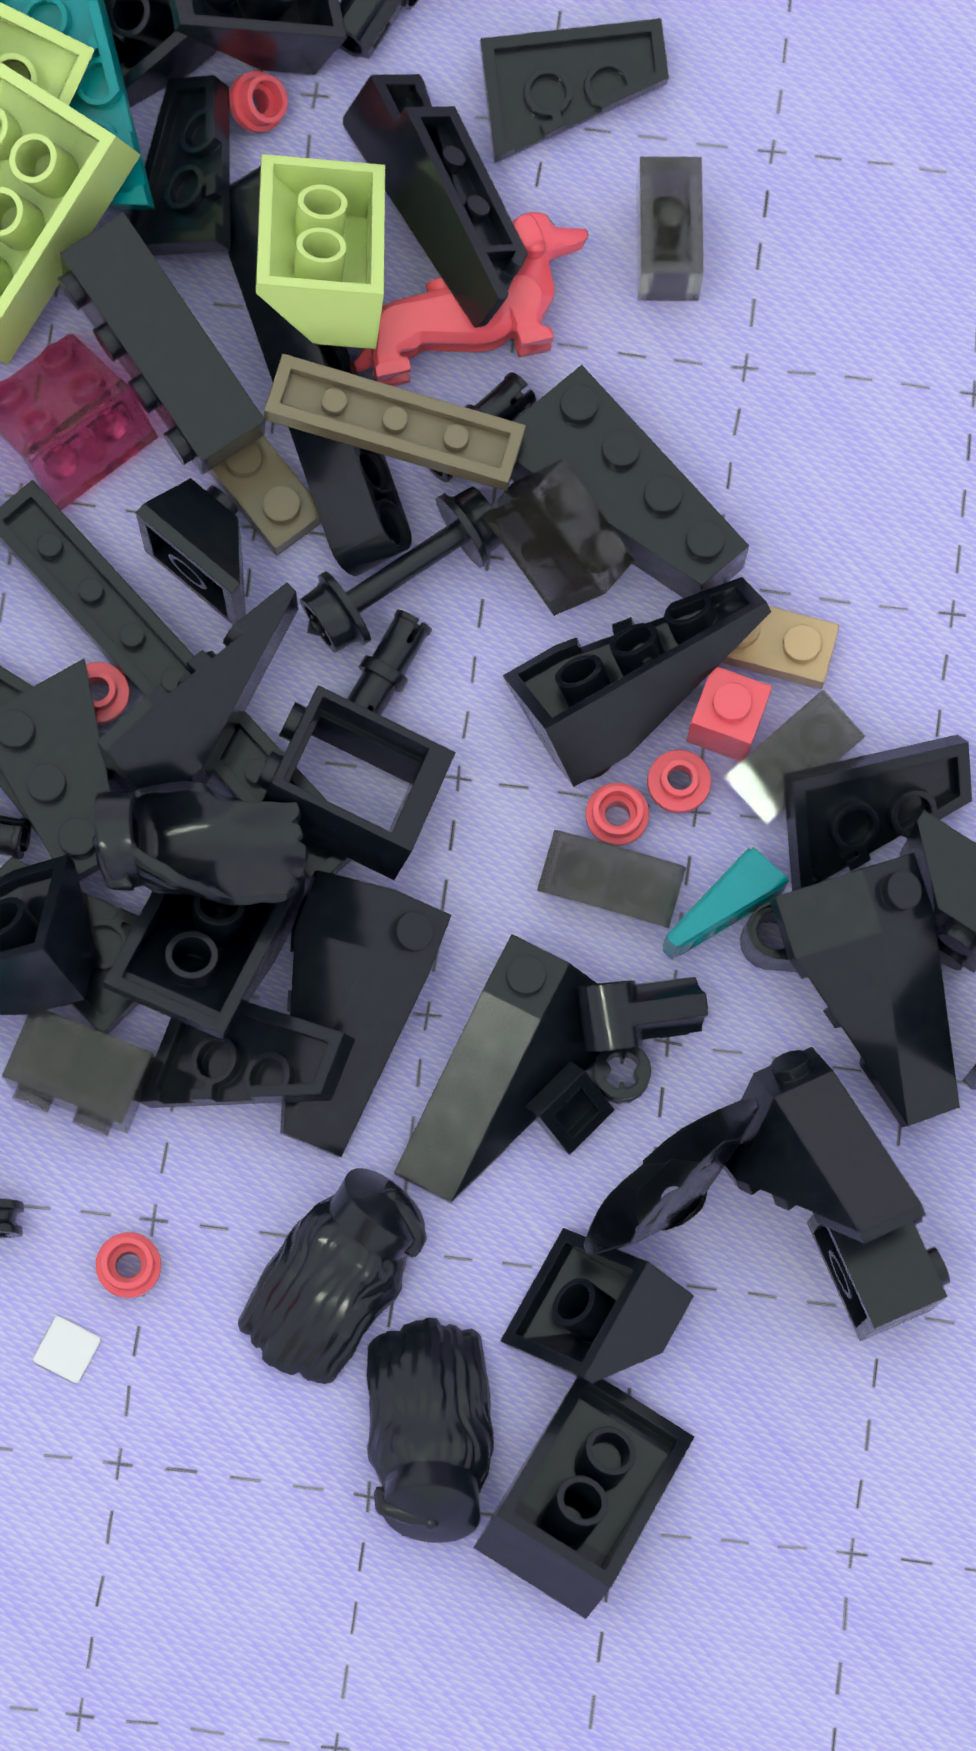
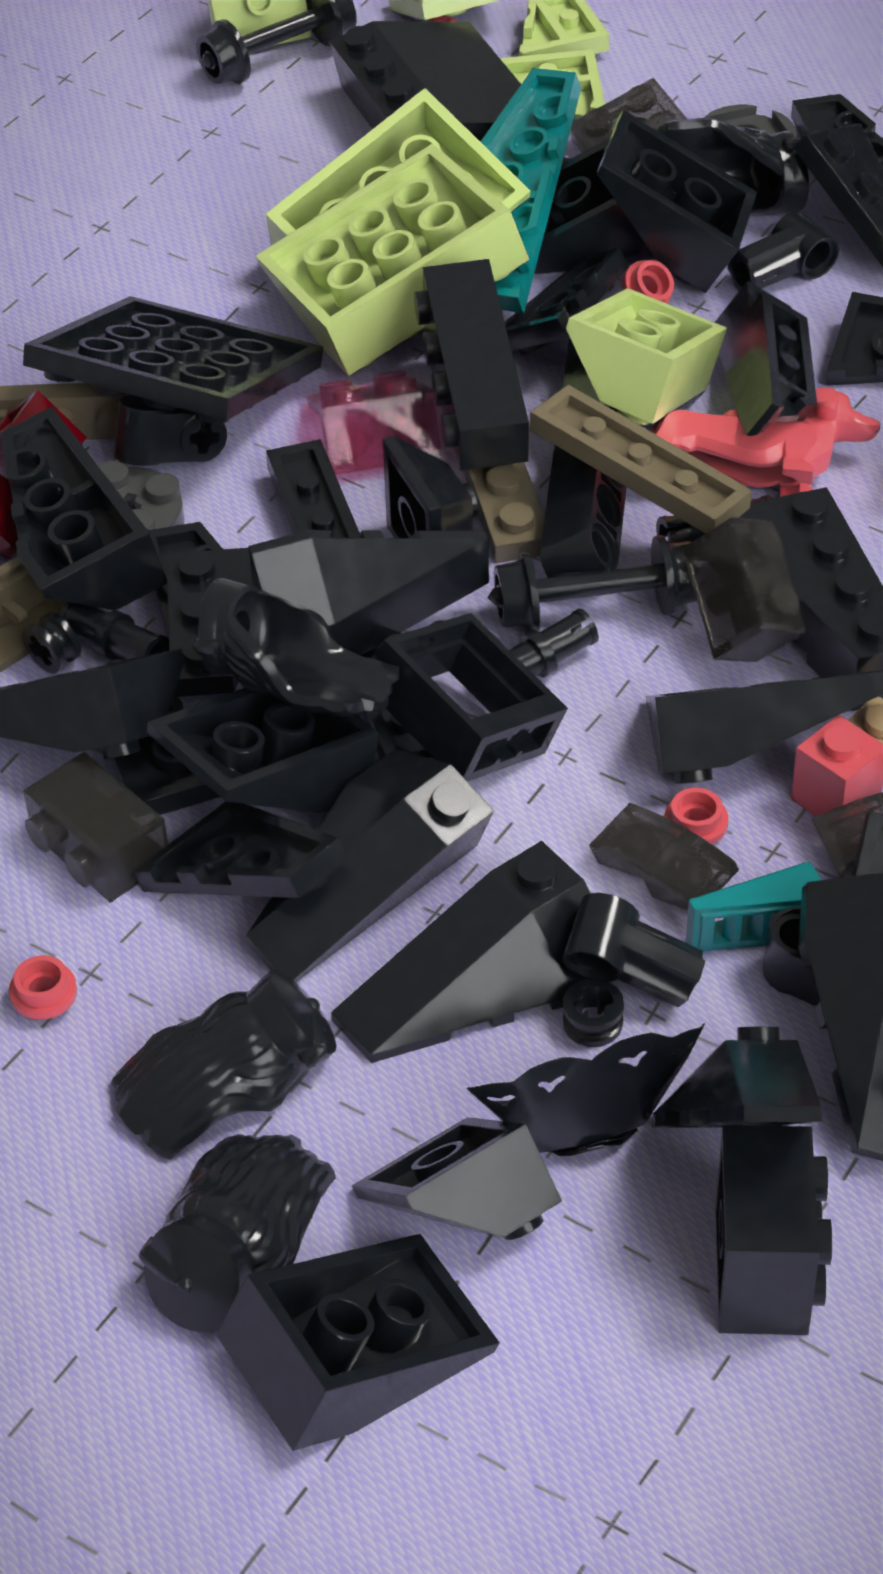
camera: 30 degrees right, 30 degrees down
black plate [525,1061,615,1155] -> none
coral plate [647,750,711,814] -> none

